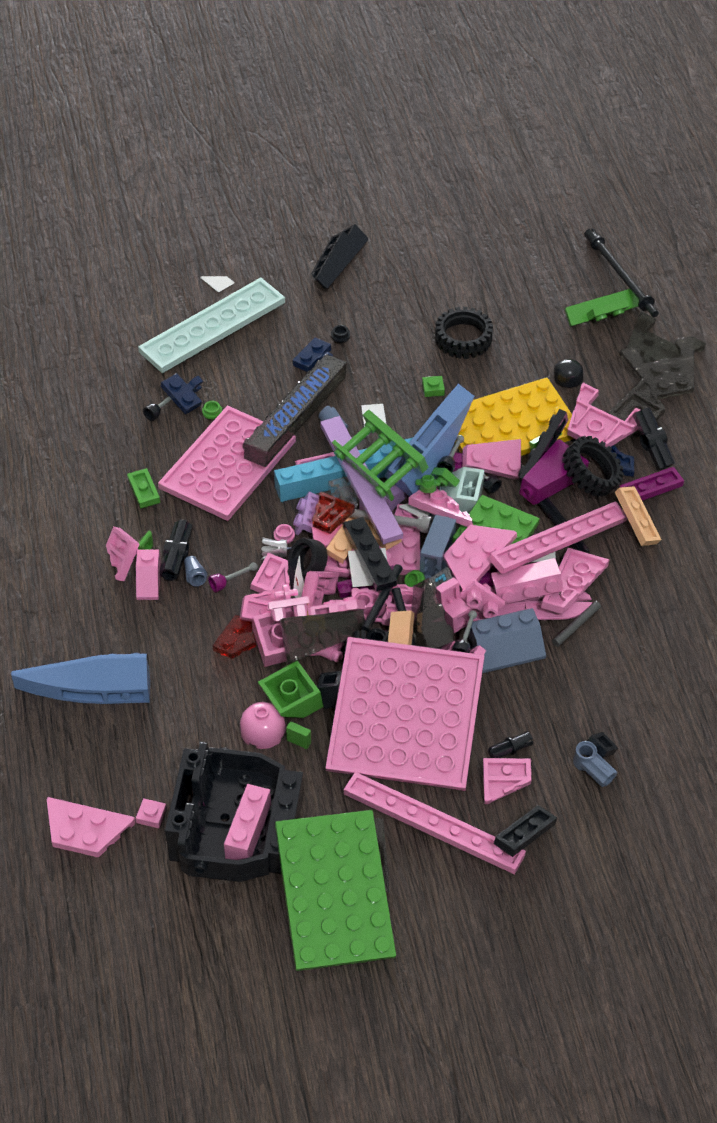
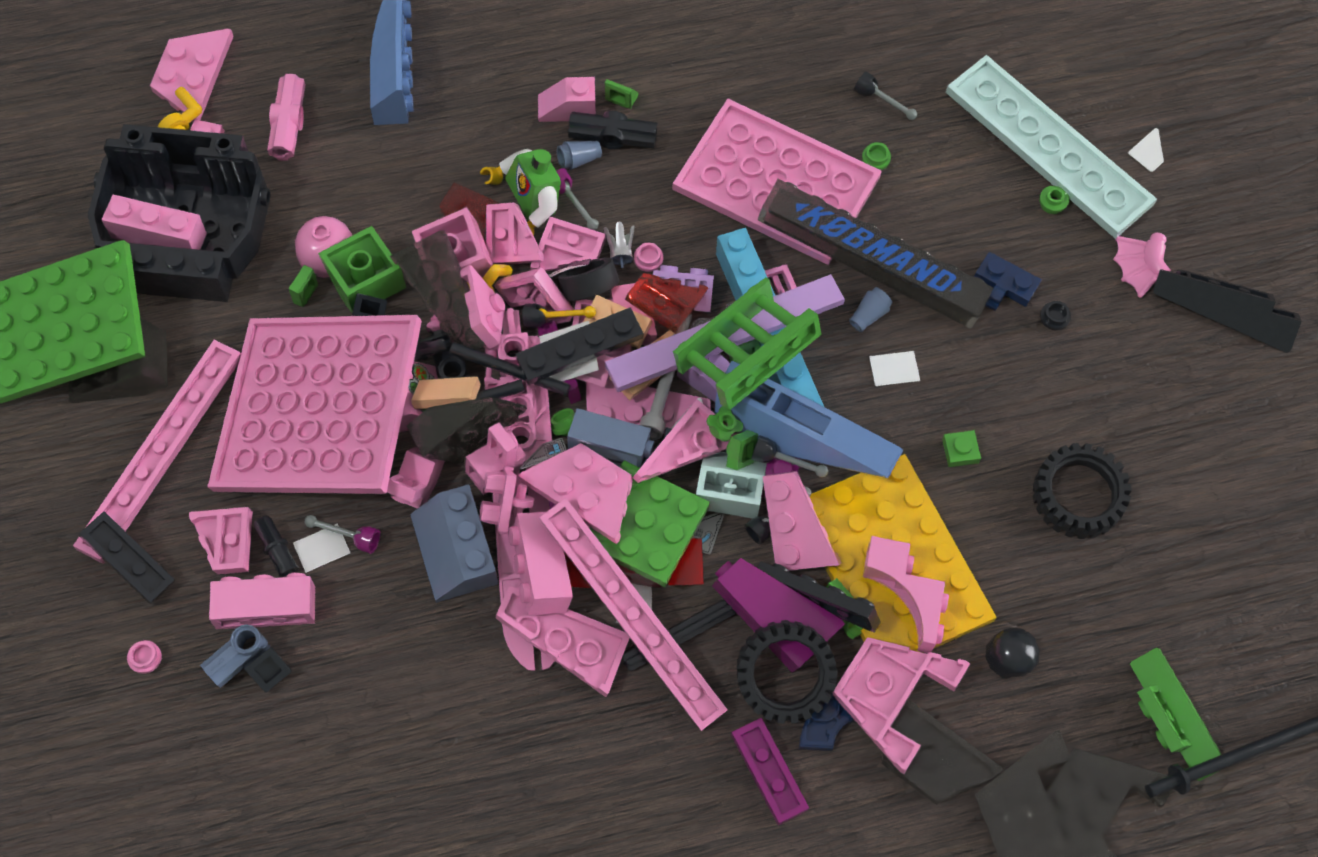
camera: 85 degrees right, 15 degrees up
bright pink wing [106,526,139,581] -> none
bright green plate [127,468,160,509] -> none
dark blue plate [160,373,203,414] -> none
bright pink hips [266,584,310,622] -> none
hinge [451,610,477,653] -> none
dark grey bar [552,601,601,647] -> none
light nougat plate [615,486,662,546] -> none
black piece [633,407,675,471] -> none
none -> bright pink plate [127,640,162,674]
none -> yellow plate [158,87,202,130]
none -> bright pink brick [209,573,315,630]
none -> bright pink piece [267,74,306,161]
none -> white sticker [293,523,350,573]
none -> hinge [305,515,380,554]
none -> torso [480,149,561,236]
none -> hinge [522,303,596,328]
none -> bright pink arch [863,536,949,653]
none -> bright green plate [1039,186,1069,214]
none -> bright pink arm [1113,232,1171,298]

